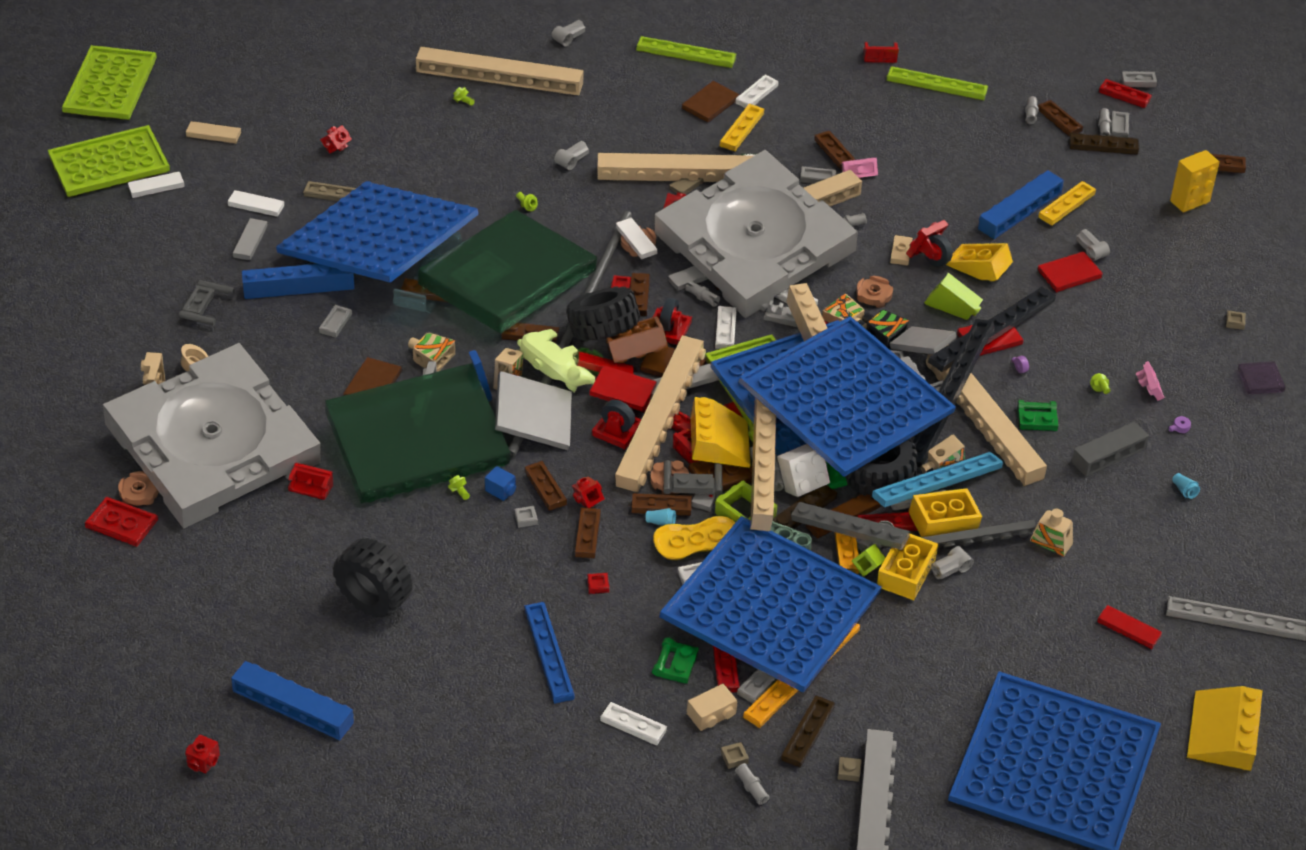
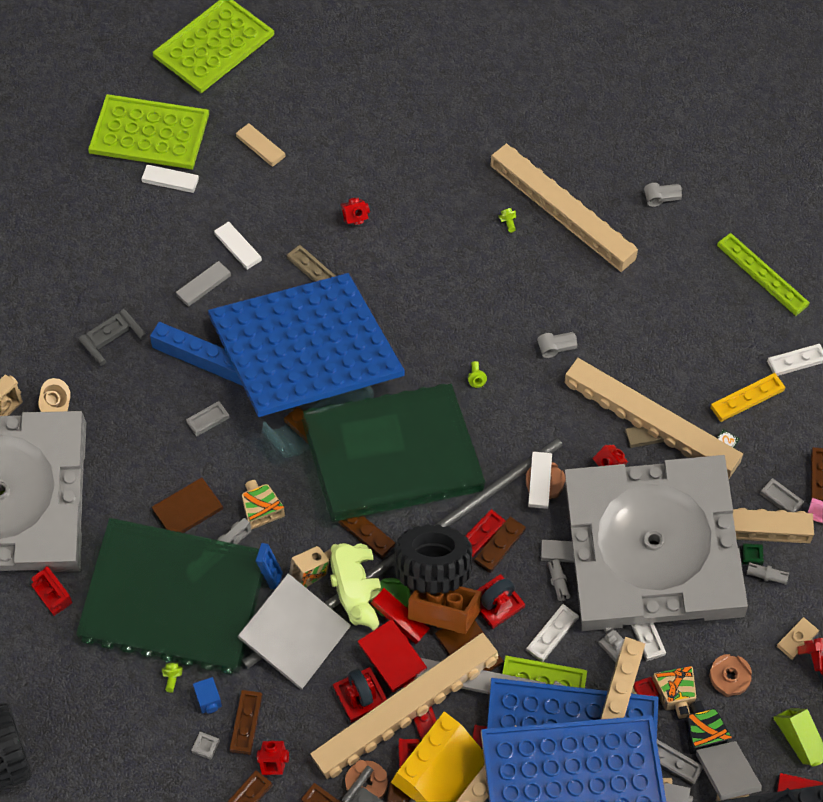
camera: 35 degrees right, 15 degrees up
reddish brown tile [682,81,740,122] -> none

